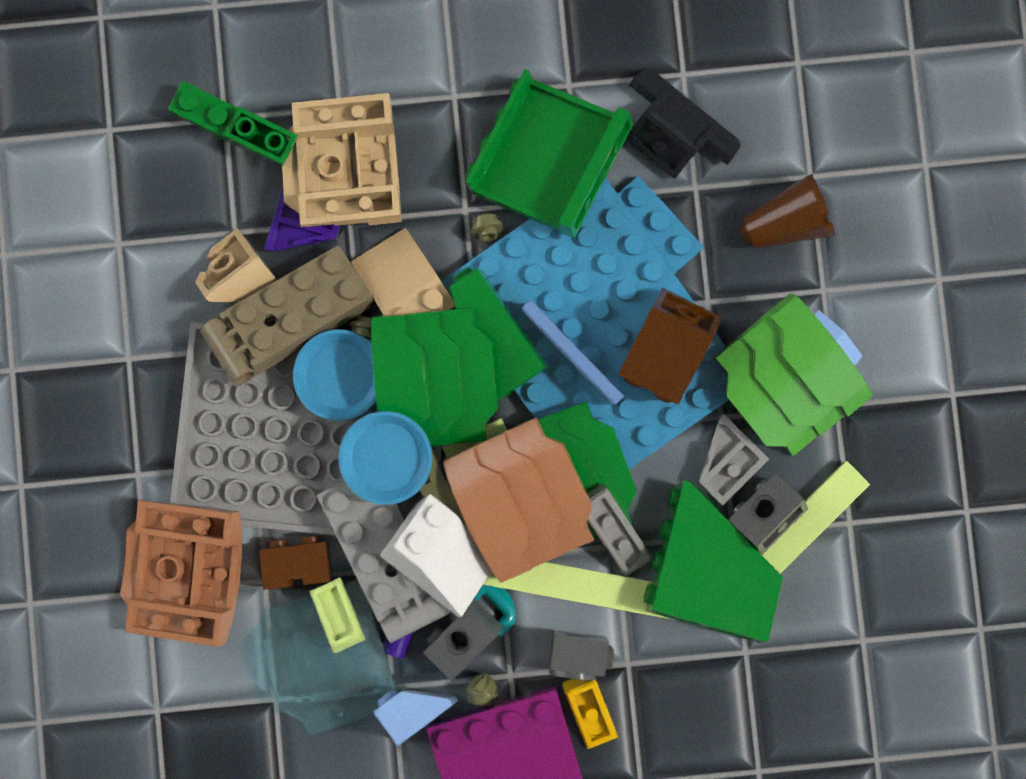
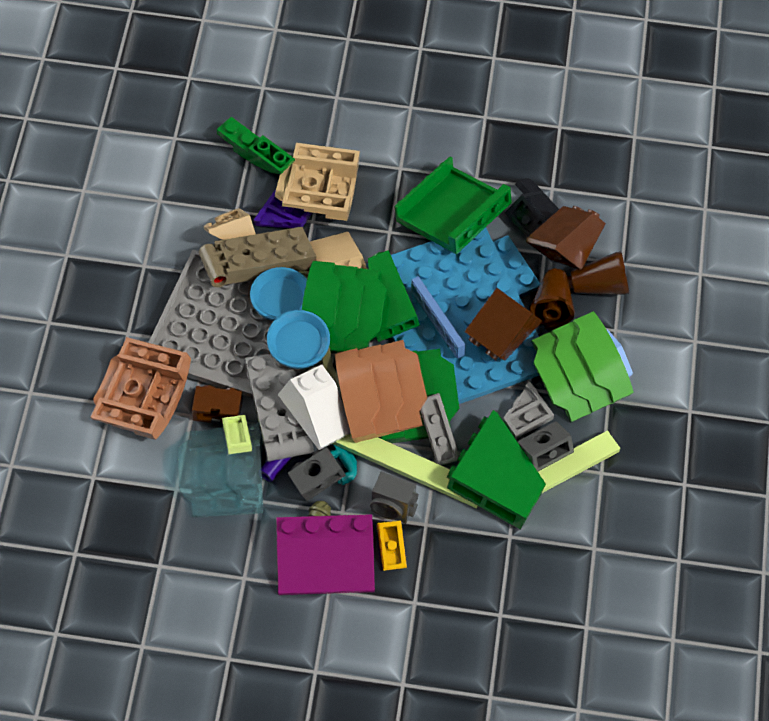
camera: 10 degrees right, 25 degrees down
light blue slope [374,689,459,746] -> none
olive plate [470,214,503,242] -> none
none -> reddish brown slope [526,206,606,270]
none -> reddish brown cone [530,268,575,330]

